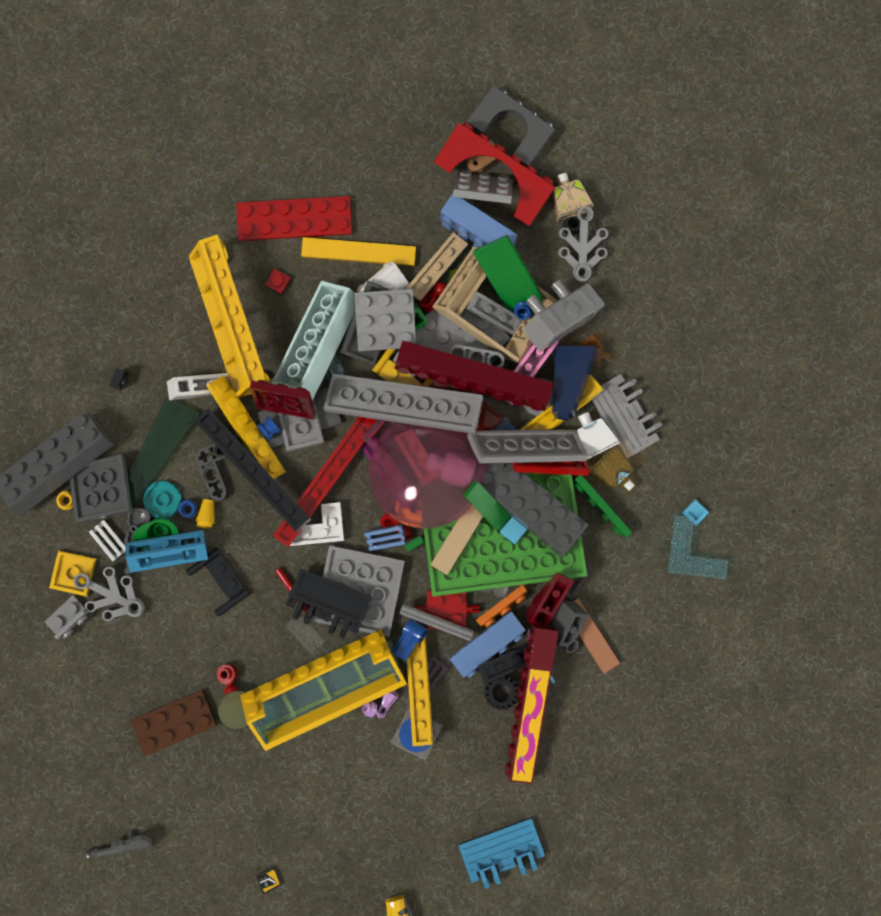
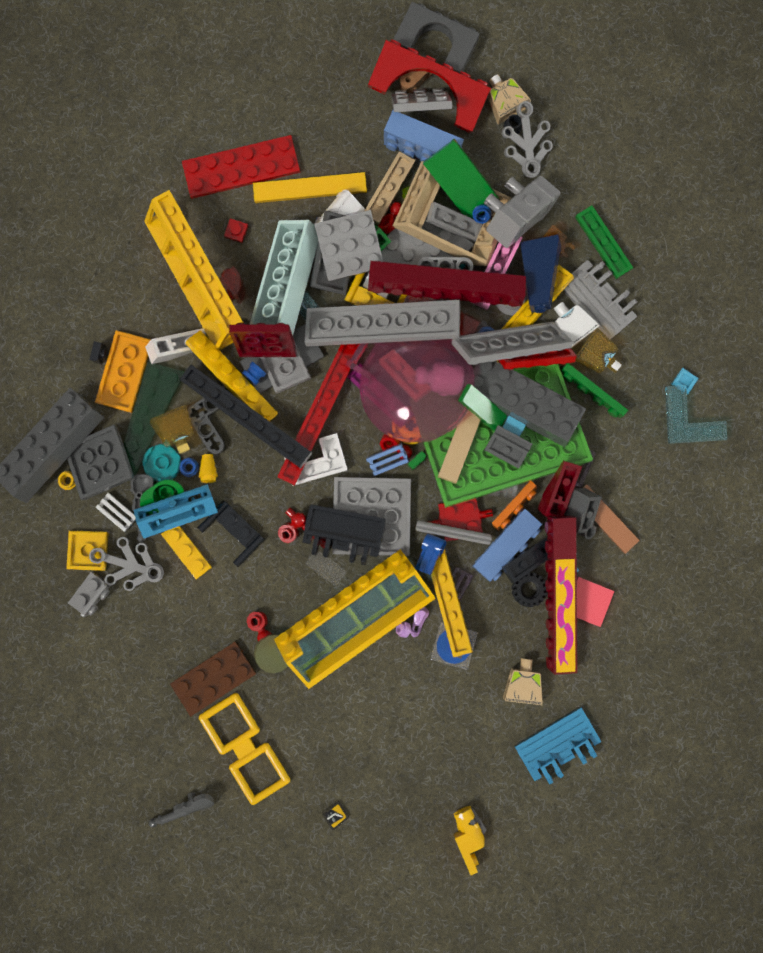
camera: 10 degrees left, 0 degrees up
none -> light orange tile [95,330,151,413]
none -> clear yellow torso [150,405,194,454]
none -> yellow plate [161,526,212,579]
none -> yellow bar [199,693,290,805]
none -> clear red brick [219,266,246,304]
none -> red plate [278,512,306,543]
none -> dark grey plate [485,425,532,469]
none -> tan torso [503,658,542,705]
none -> green plate [575,205,633,279]
none -> coral tile [577,577,614,627]

